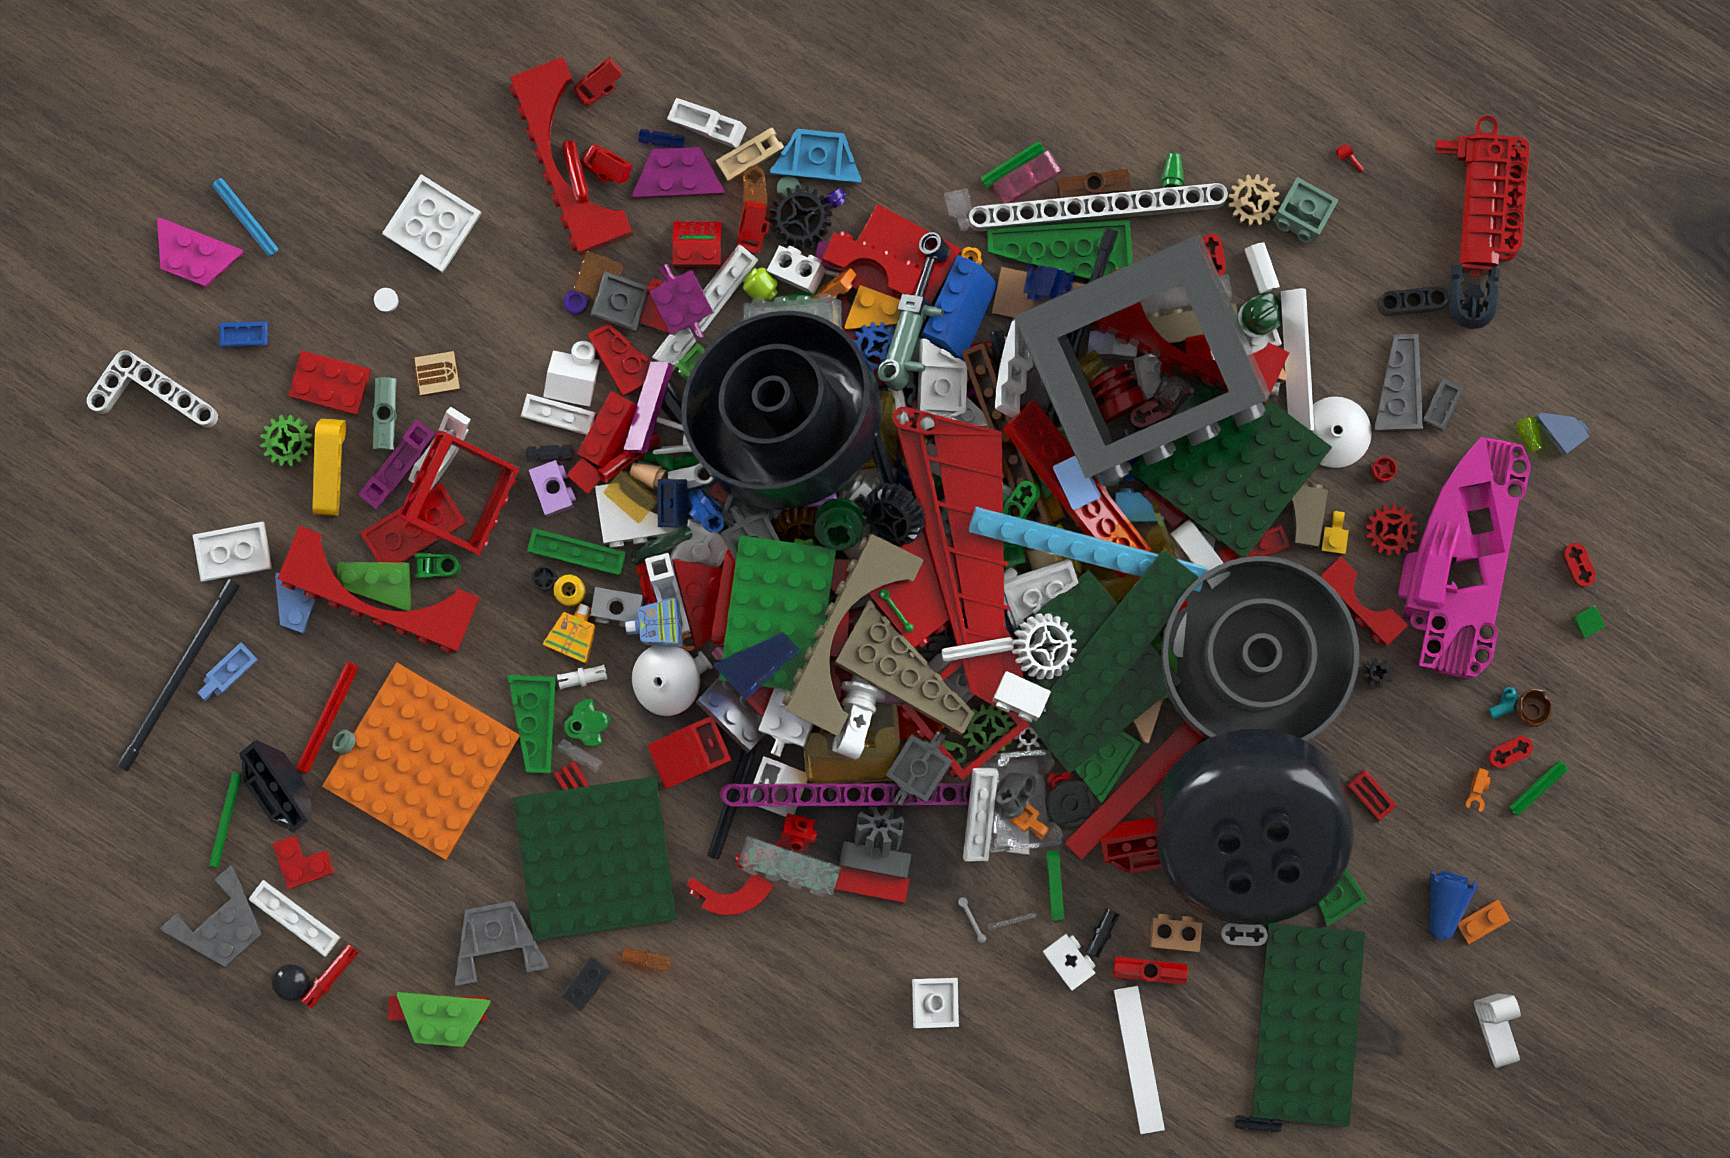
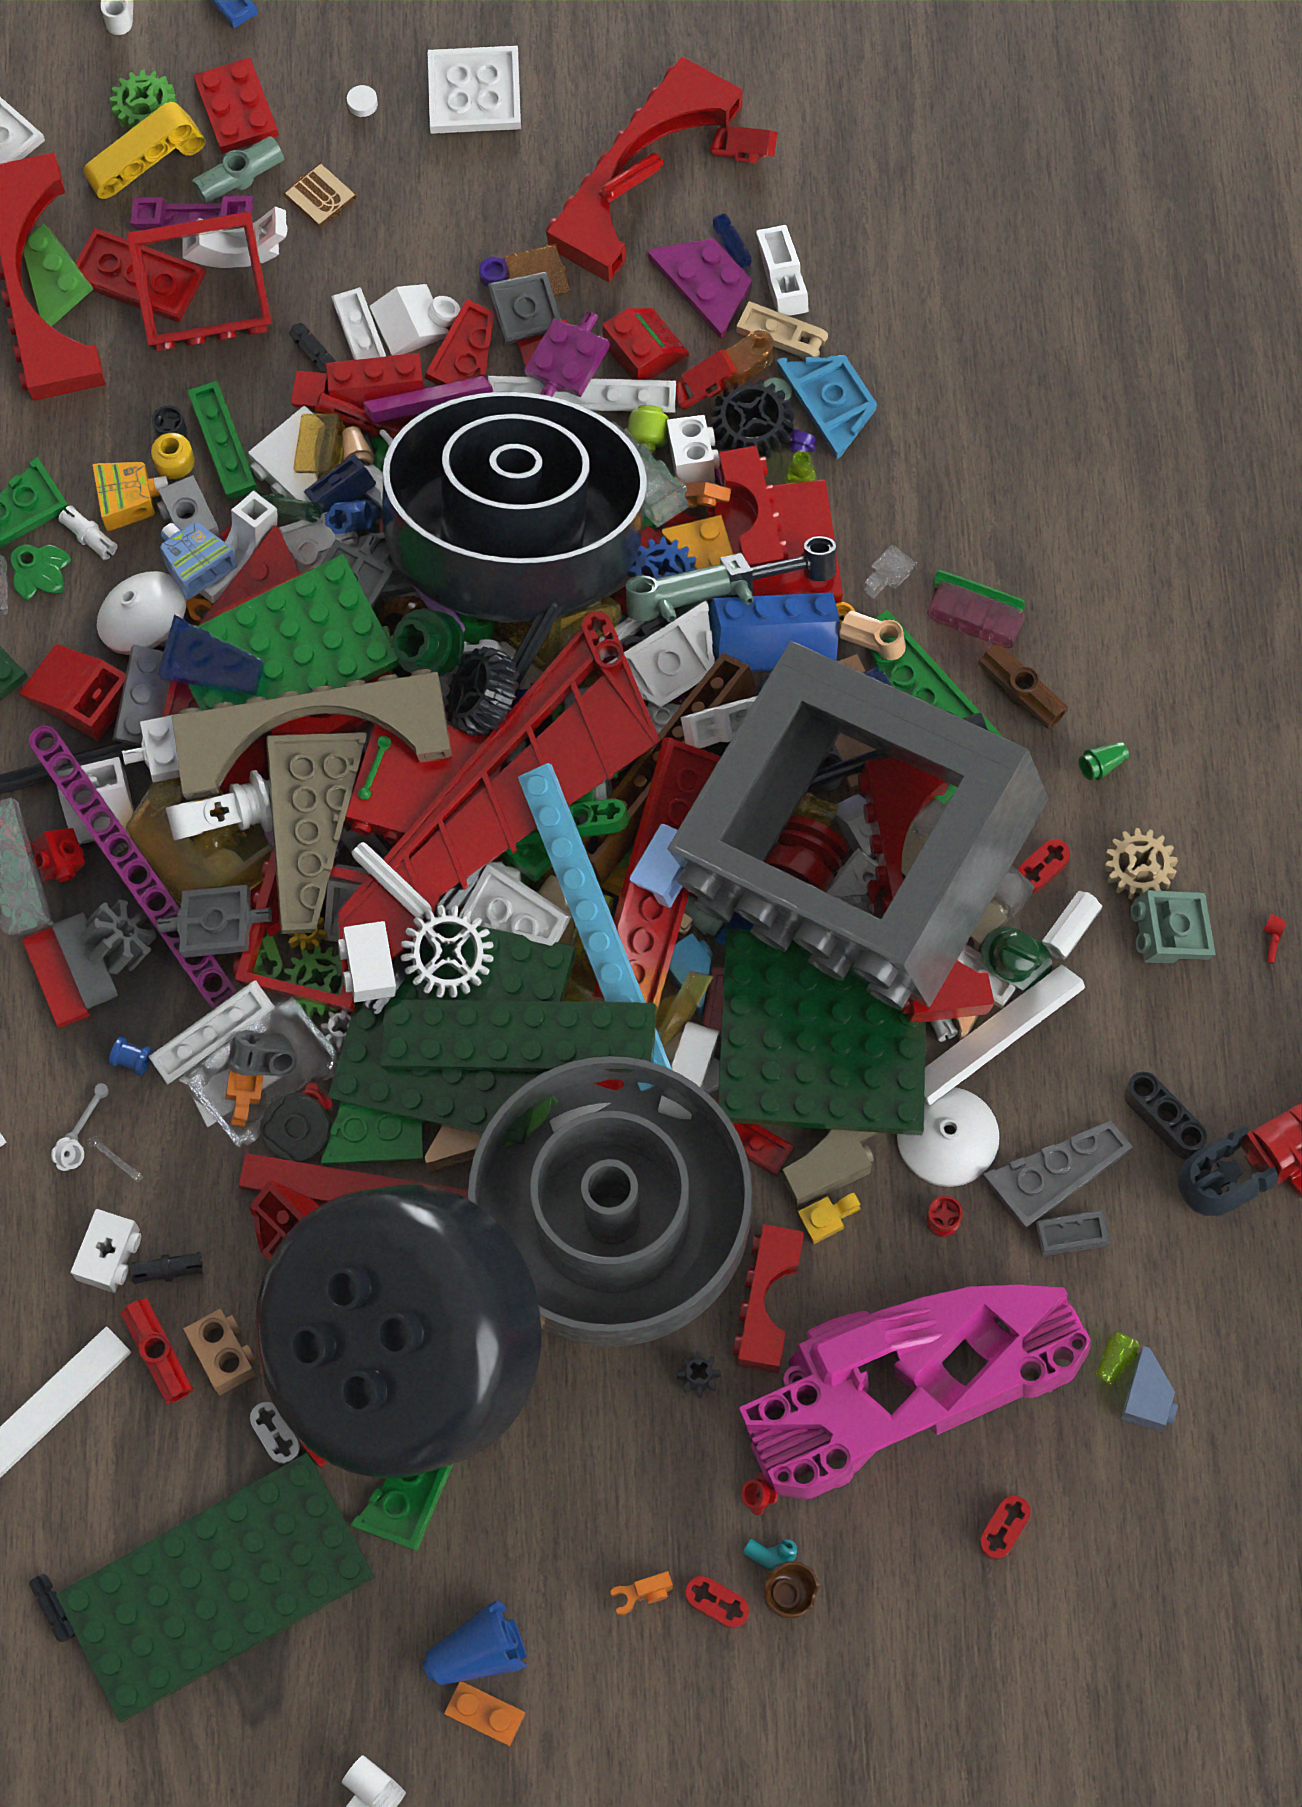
camera: 55 degrees right, 15 degrees down
green piece [415,553,462,579] -> none
lavender brick [529,460,576,517] -> none
red piece [581,144,633,184] -> none
white beam [969,183,1228,232] -> none
green beam [1046,850,1064,921] -> none
red tile [1346,770,1397,822] -> none
red gear [1364,504,1418,557] -> none
green axle [1509,761,1568,816] -> none
green slope [1572,605,1605,639] -> none
none -> white plate [51,1137,84,1171]
none -> blue bush [109,1036,153,1076]
none -> red plate [741,1473,778,1515]
none -> clear neon green cone [785,451,817,484]
none -> light nougat piece [839,611,906,660]

